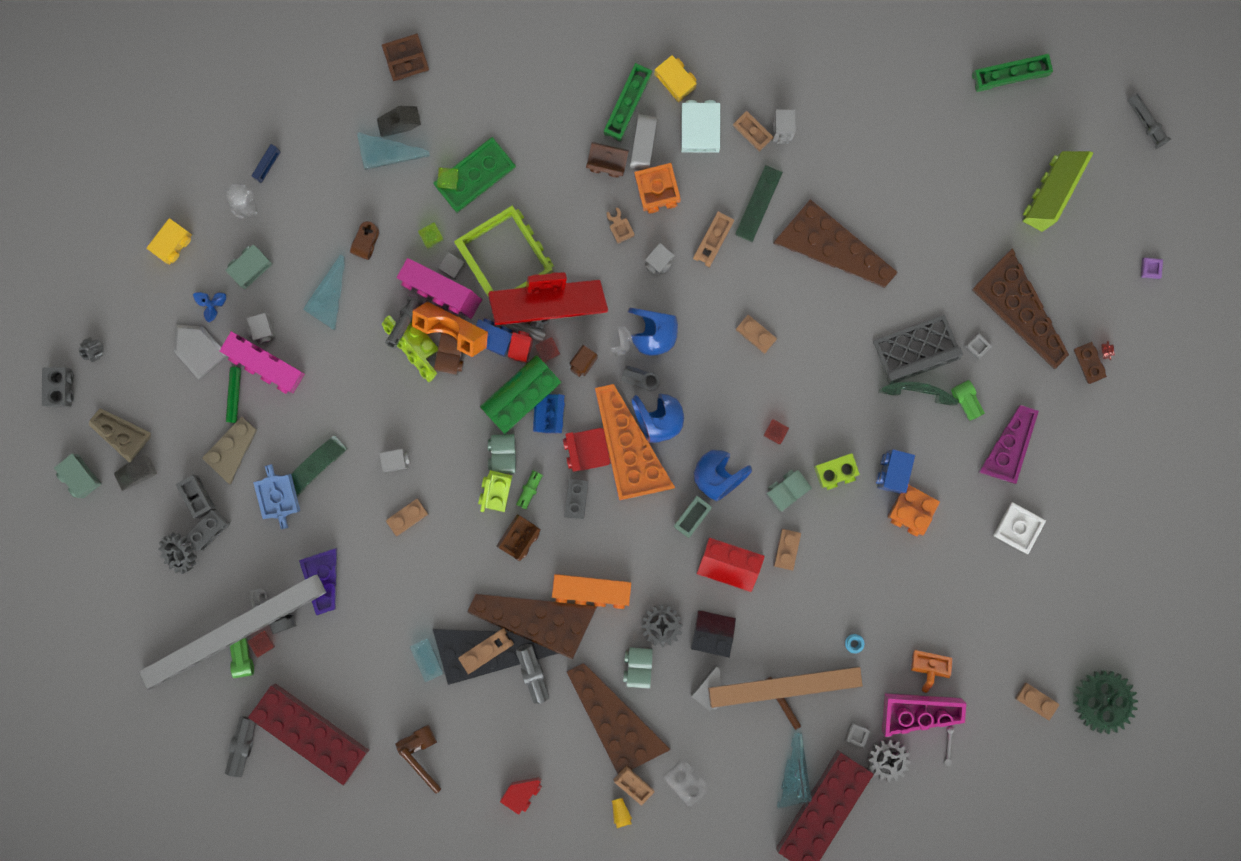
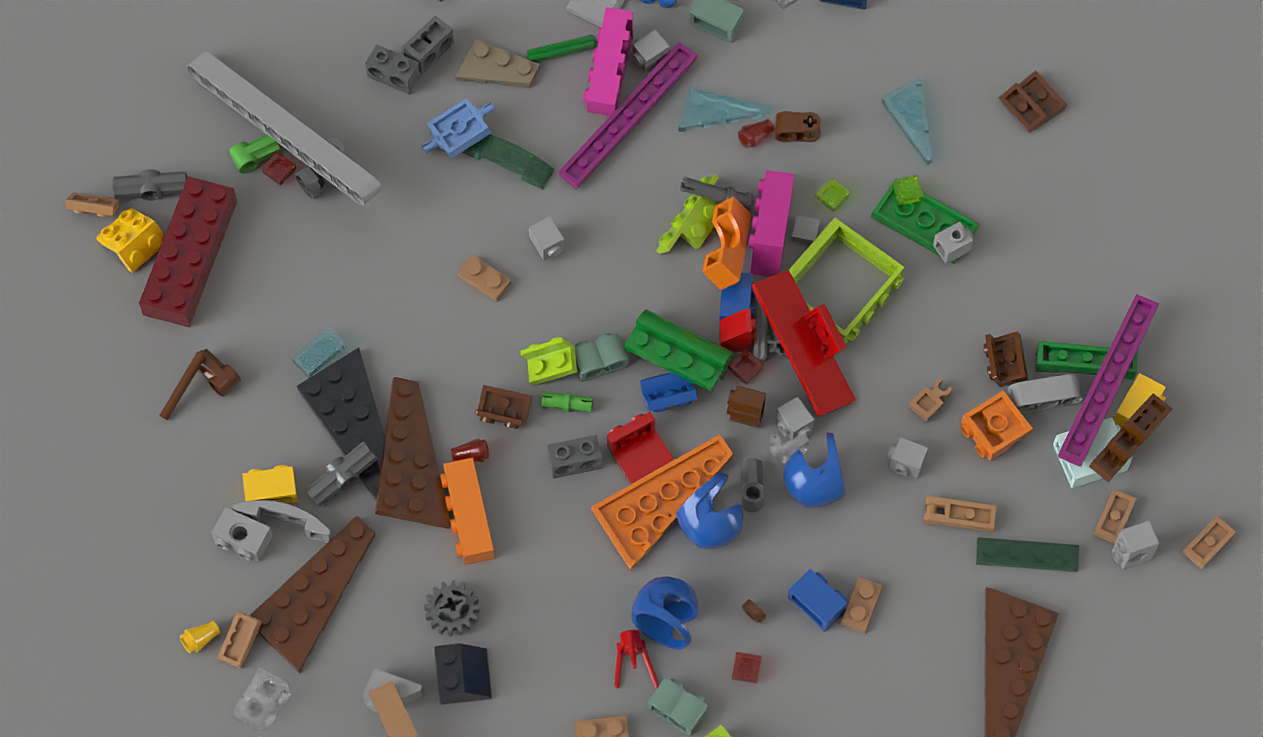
camera: 70 degrees right, 20 degrees down
dark grey gear [158,532,197,574] -> none
dark purple wing [299,548,337,615] -> none
clear smoke slope [377,106,421,137] -> none
reddish brown brick [434,333,464,375] -> none
medium nougat plate [458,628,514,674] -> none
red slope [500,777,542,815] -> none
sand green brick [623,647,653,688] -> none
sand green brick [673,496,713,538] -> none
red slope [697,538,765,592] -> none
none -> medium nougat plate [65,192,120,217]
none -> yellow bracket [96,208,165,273]
none -> light grey brick [211,507,273,562]
none -> light grey slope [232,500,332,543]
none -> yellow brick [242,465,298,504]
none -> clear red cone [451,438,489,462]
none -> magenta plate [558,42,697,189]
none -> red plant [614,630,659,689]
none -> clear red cone [738,119,774,148]
none -> reddish brown tile [742,599,766,623]
none -> light grey brick [776,397,814,441]
none -> blue brick [788,569,847,632]
none -> light grey brick [933,222,973,264]
none -> magenta plate [1058,294,1159,467]
none -> reddish brown slope [1089,393,1173,483]
none -> medium nougat plate [1182,516,1236,569]

